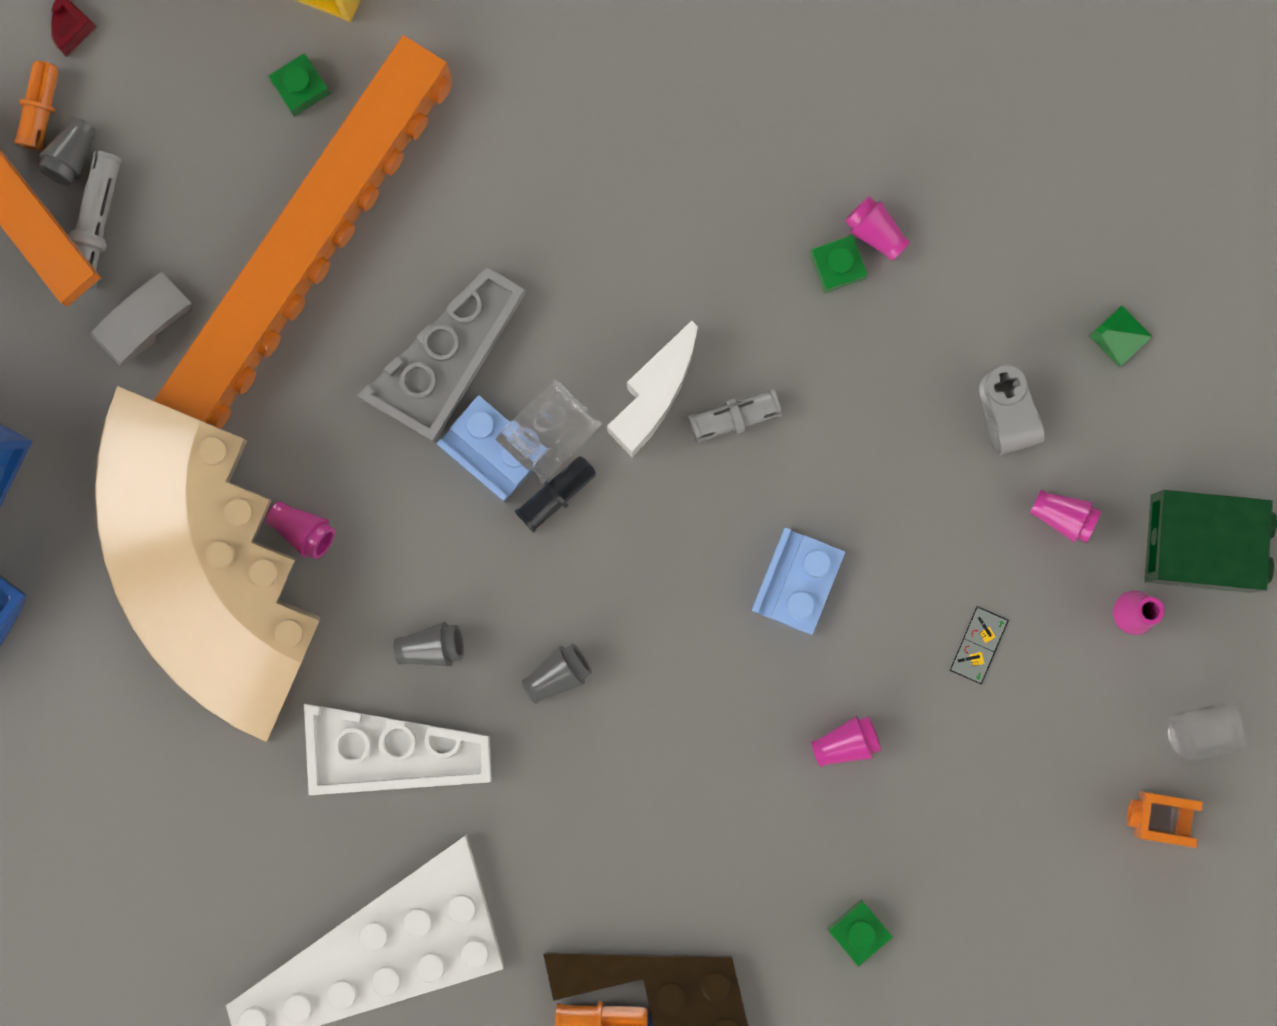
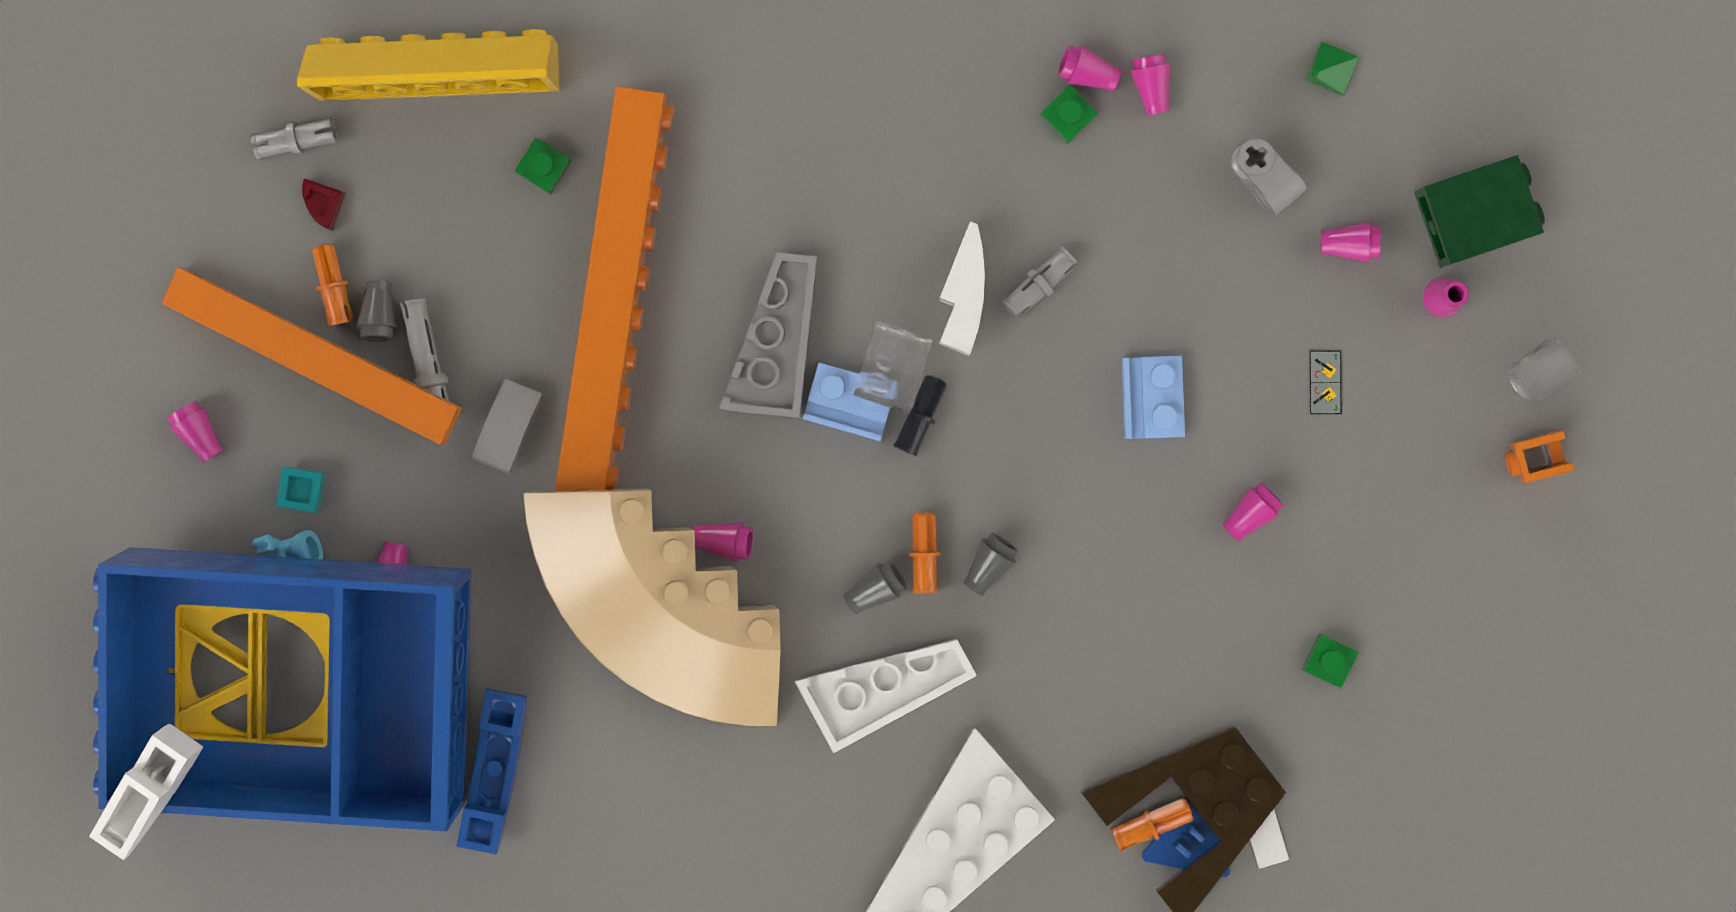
camera: 25 degrees left, 5 degrees up
none -> orange axle [909,512,941,594]
none -> dark pink cone [1130,53,1170,115]

